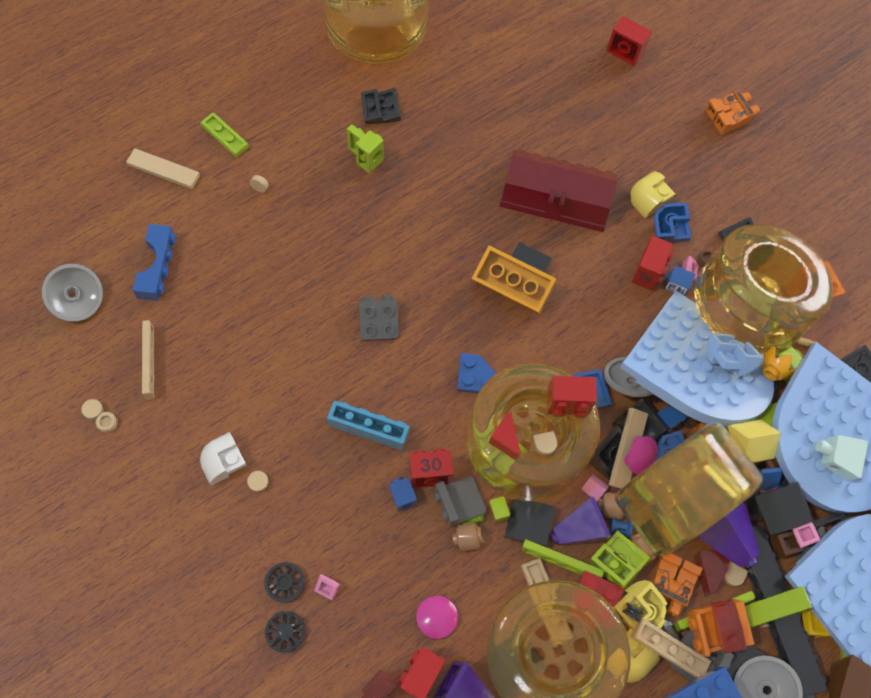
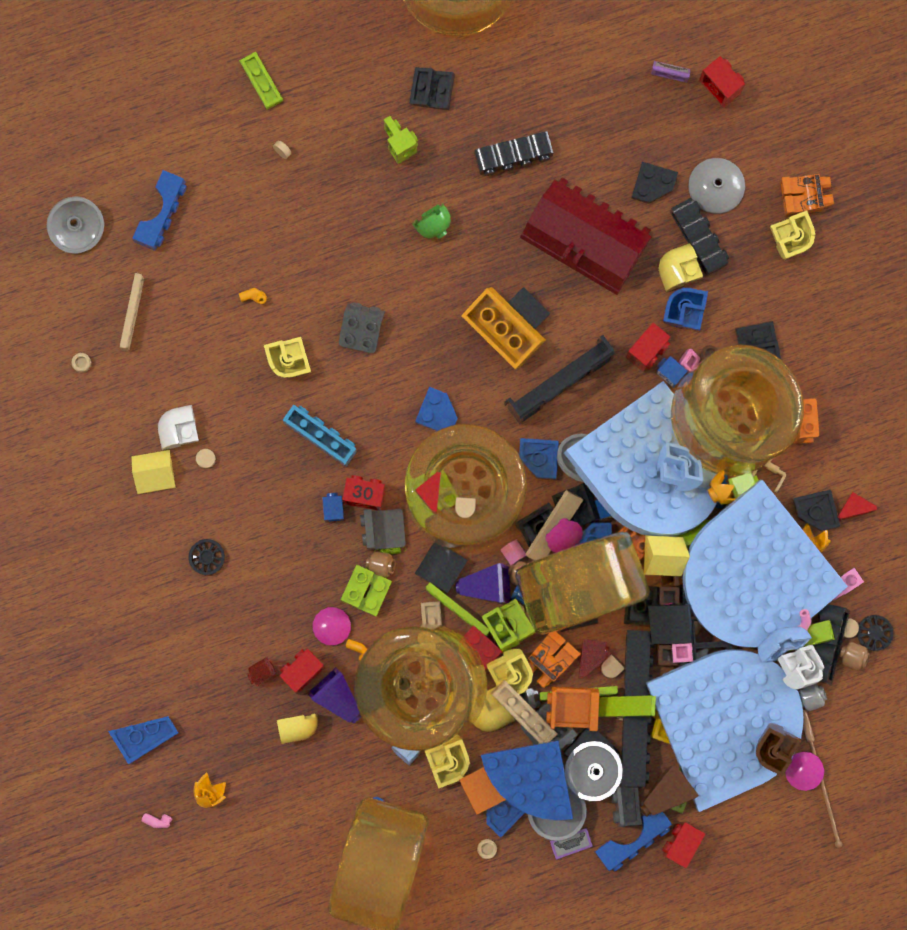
camera: 20 degrees right, 15 degrees up
tan tile [82,399,104,420] -> none
tan tile [126,148,200,189] -> none
black wheel [265,611,305,653] -> none
bright pink slope [314,574,341,600] -> none
lime slope [490,496,510,524] -> none
red brick [547,376,597,418] -> none
black bush [622,602,644,622] -> none
dark purple slope [696,503,760,568] -> none
clear red slope [710,599,747,653] -> none
blue slope [755,468,782,490] -> none
light aqua torso [815,435,868,481] -> none
none -> light yellow slope [132,450,176,494]
none -> light orange arm [238,288,267,304]
none -> light yellow brick [264,337,311,378]
none -> lime brick [341,565,392,617]
none -> light orange arm [346,639,371,663]
none -> bright green cylinder [412,203,451,239]
none -> black brick [474,131,553,176]
none -> black piece [504,335,615,425]
none -> black plate [631,162,678,204]
none -> medium lavender slope [651,61,690,83]
none -> black brick [670,198,729,276]
none -> light grey dish [688,158,745,214]
none -> light yellow brick [770,211,815,259]

